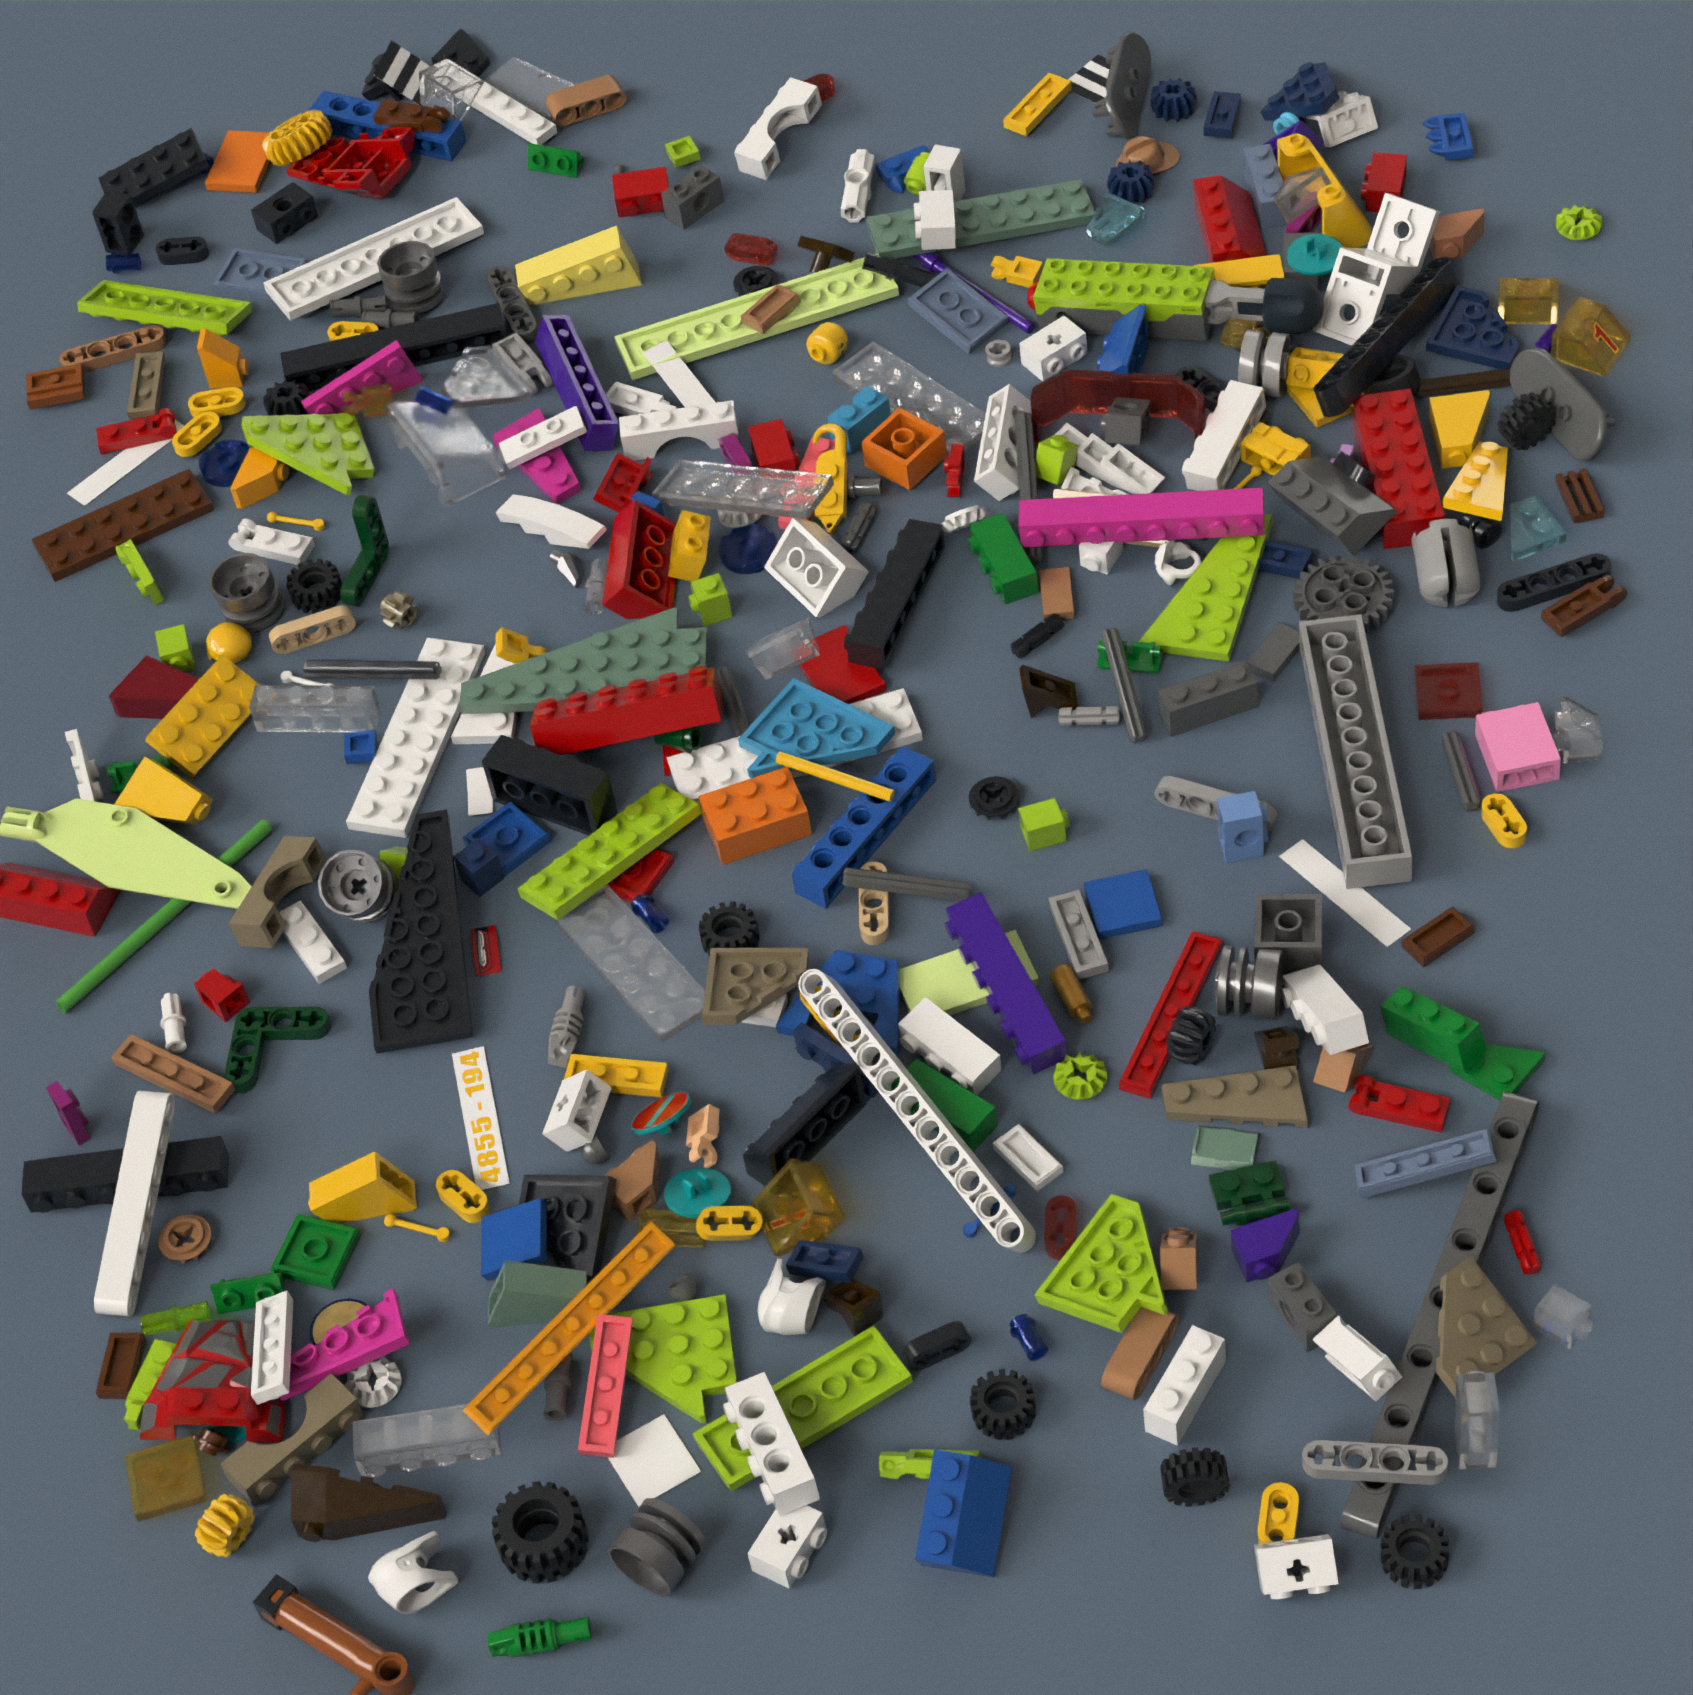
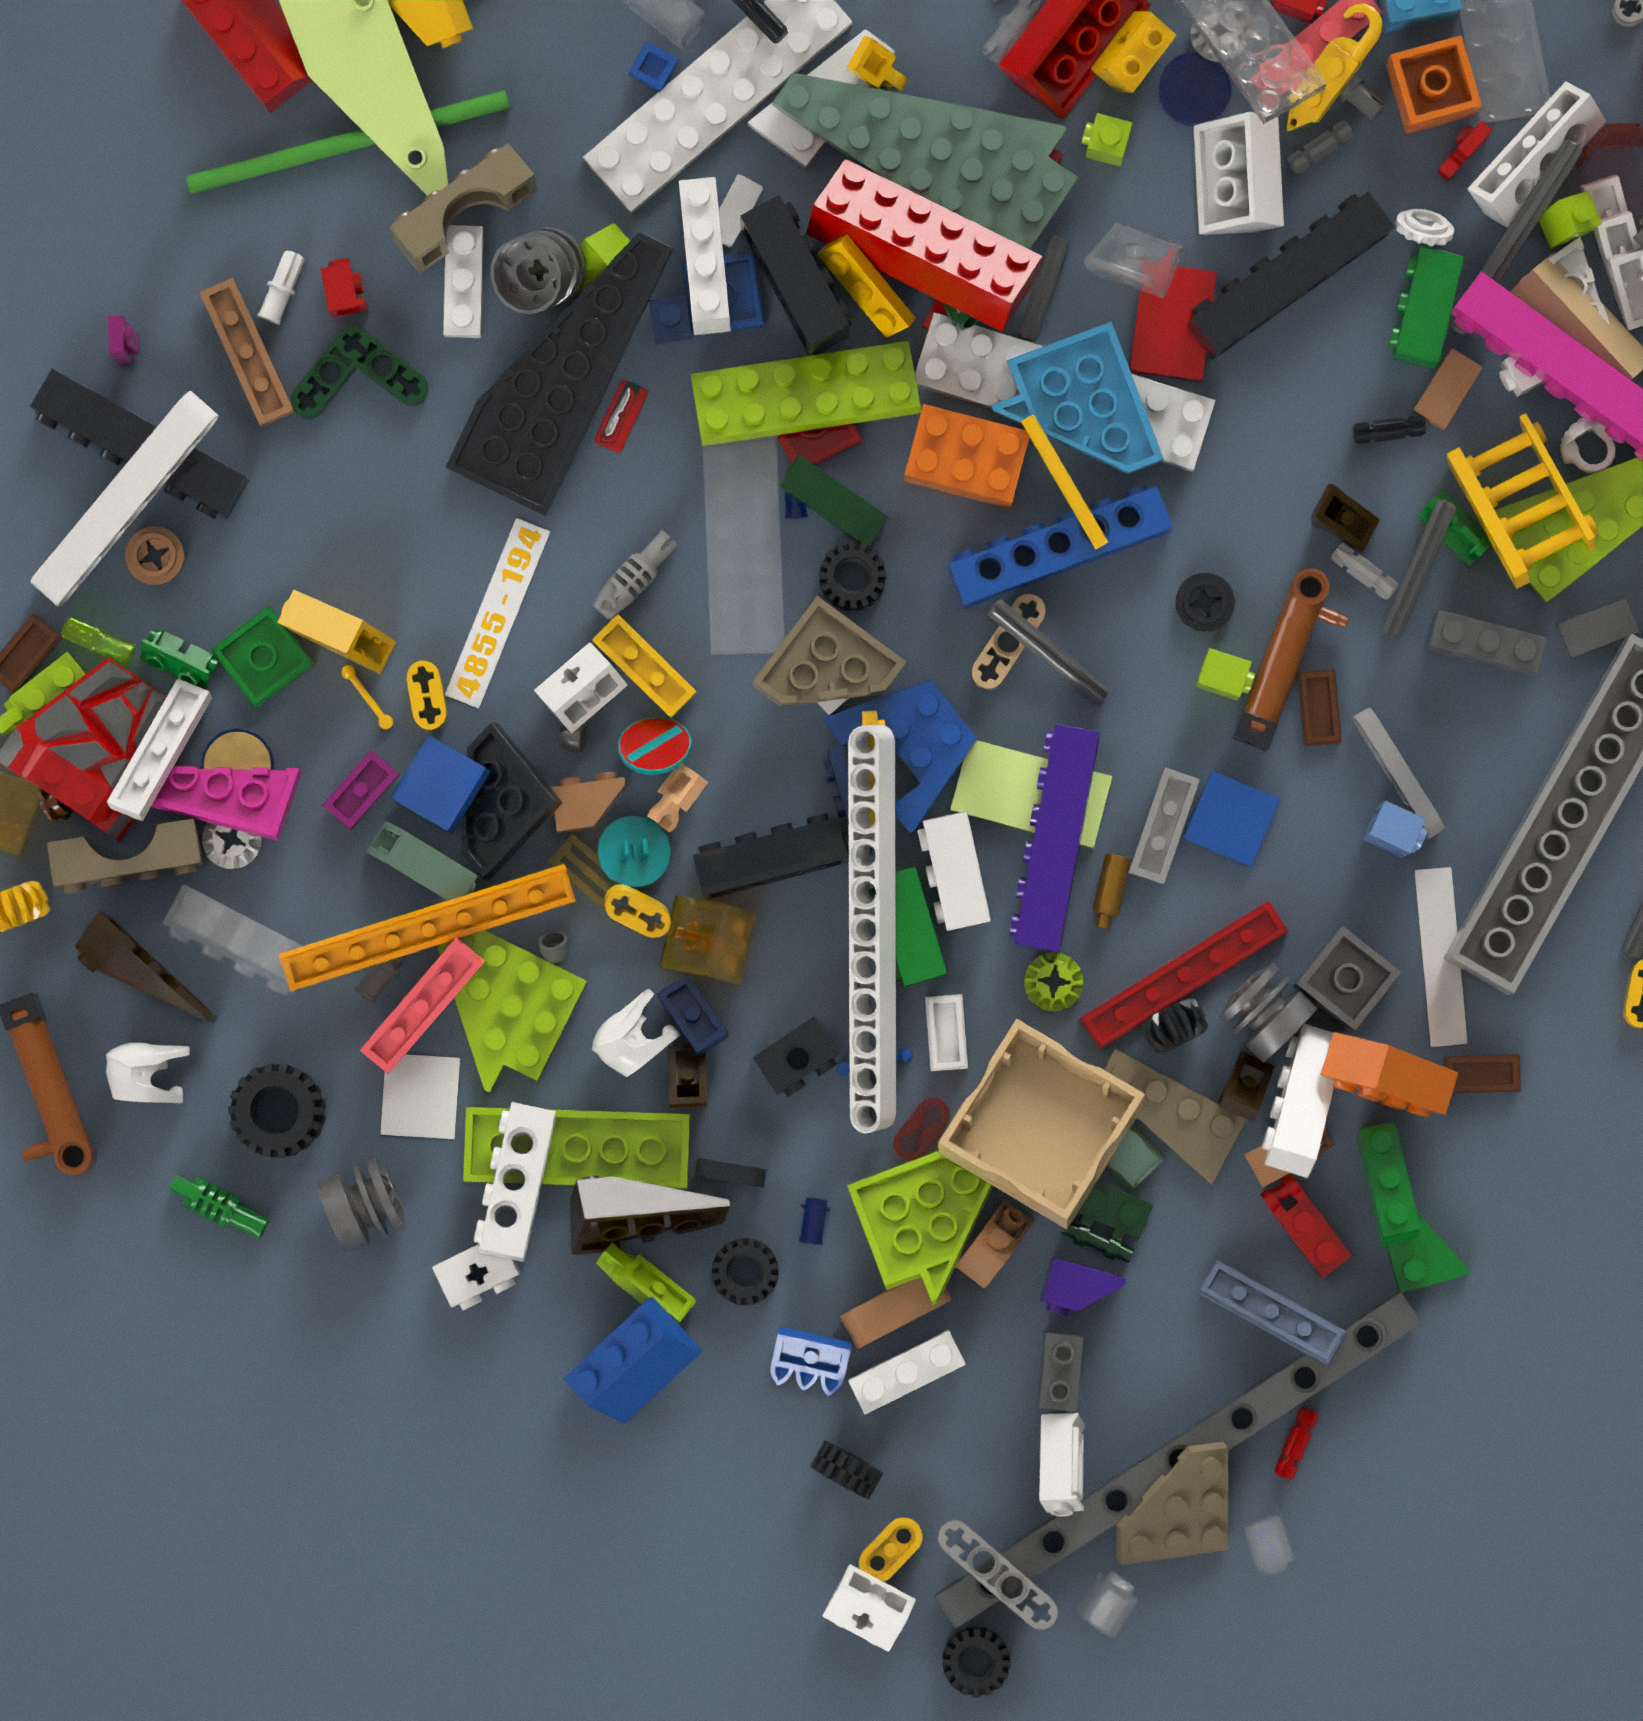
camera: 25 degrees right, 35 degrees up
none -> magenta plate [322,750,400,830]
none -> dark brown wedge [570,1175,730,1255]
none -> white arch [679,177,731,335]
none -> black brick [752,1016,839,1097]
none -> plate [771,1326,852,1396]
none -> dark green tile [777,455,888,548]
none -> yellow plate [817,234,916,338]
none -> tan tile [938,1019,1145,1229]
none -> dark orange piece [1231,568,1349,752]
none -> reddish brown tile [1297,669,1342,747]
none -> orange brick [1320,1032,1459,1118]
none -> yellow fence [1446,413,1599,589]

